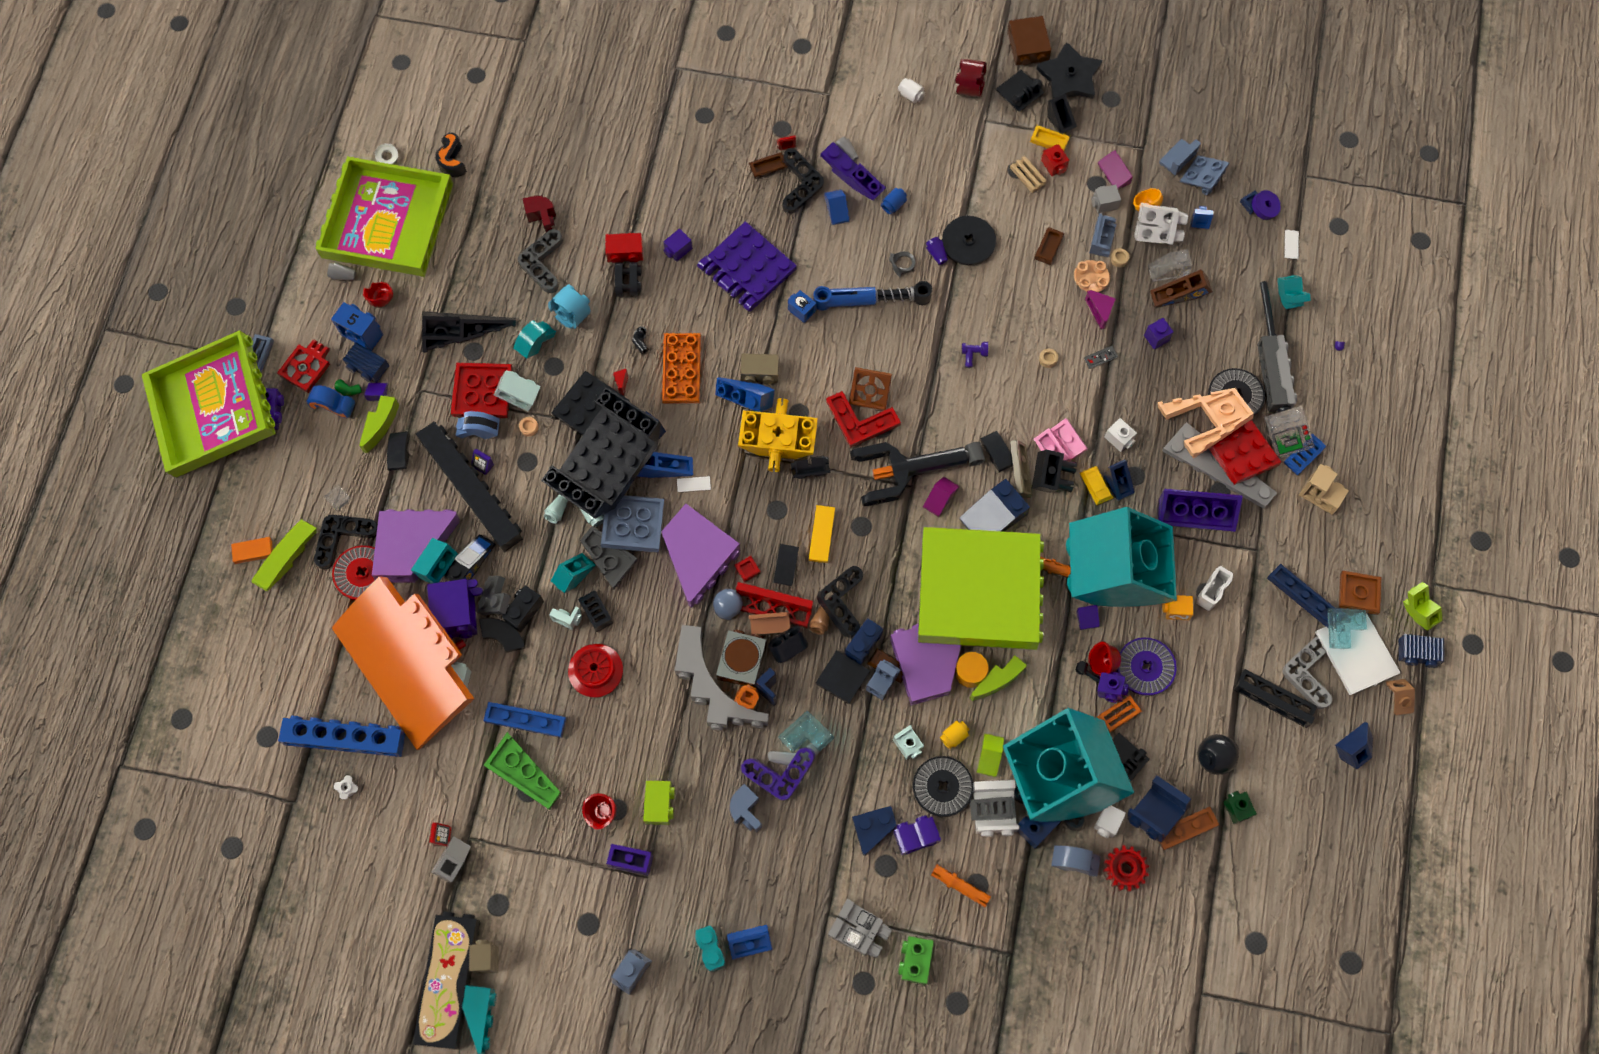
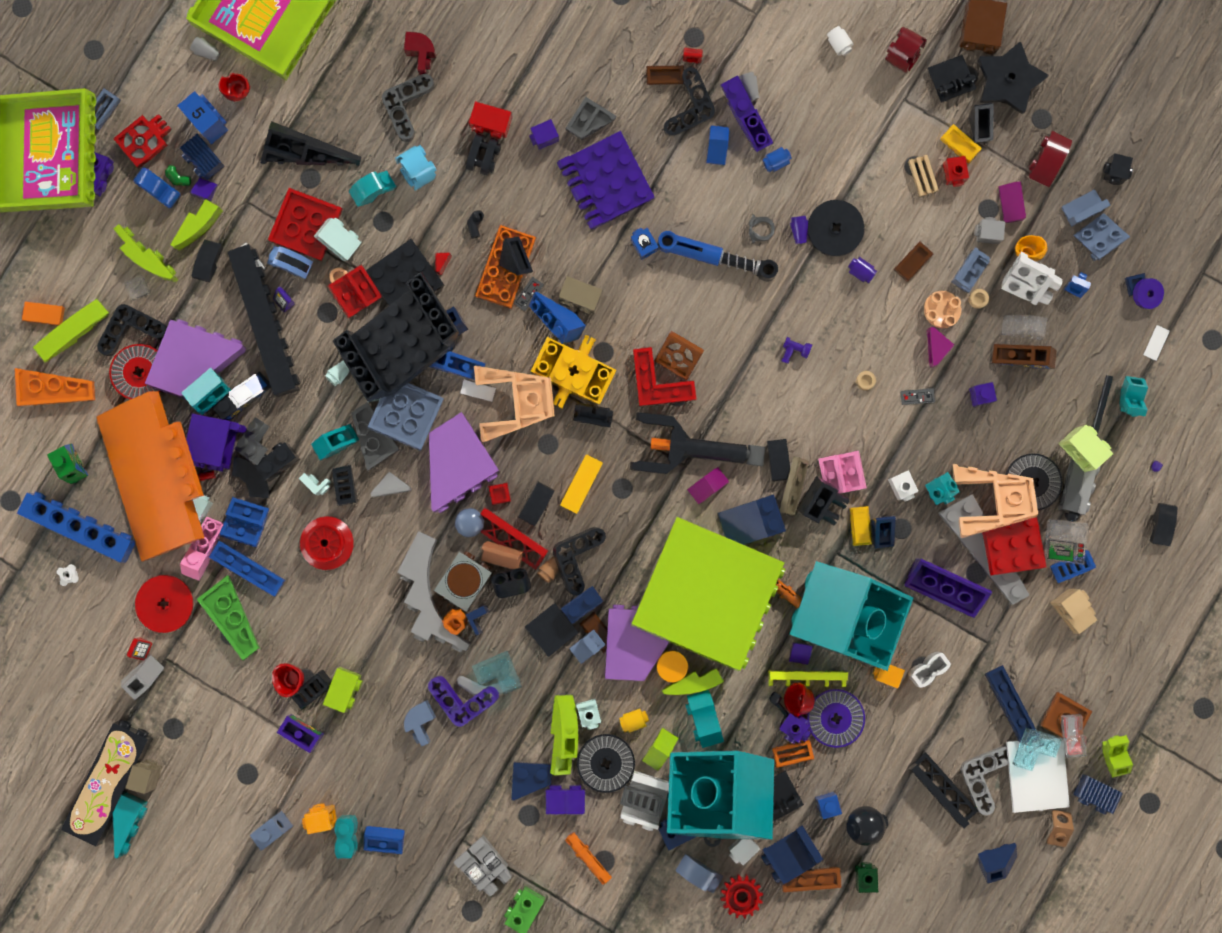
camera: 20 degrees right, 15 degrees up
none -> orange wing [15,368,95,407]
none -> green torso [47,444,89,484]
none -> lime slope [113,224,178,282]
none -> red piece [135,575,194,633]
none -> bright pink slope [180,517,224,581]
none -> blue slope [220,497,269,548]
none -> black slope [291,670,332,710]
none -> light orange brick [302,803,337,834]
none -> red slope [327,264,382,318]
none -> light grey slope [371,472,412,497]
none -> light nougat wing [474,366,555,442]
none -> black slope [499,237,533,275]
none -> dark grey sticker [513,277,544,311]
none -> lime slope [550,695,578,776]
none -> dark grey wing [566,97,616,140]
none -> teal brick [685,689,724,748]
none -> neon yellow hinge [768,670,848,687]
none -> blue brick [815,792,842,819]
none -> dark purple brick [848,257,877,284]
none -> teal brick [925,472,960,505]
none -> dark red brick [1028,131,1072,187]
none -> yellowish green brick [1058,425,1113,472]
none -> clear slope [1061,714,1087,758]
none -> black brick [1103,153,1133,185]
none -> black slope [1149,503,1178,546]

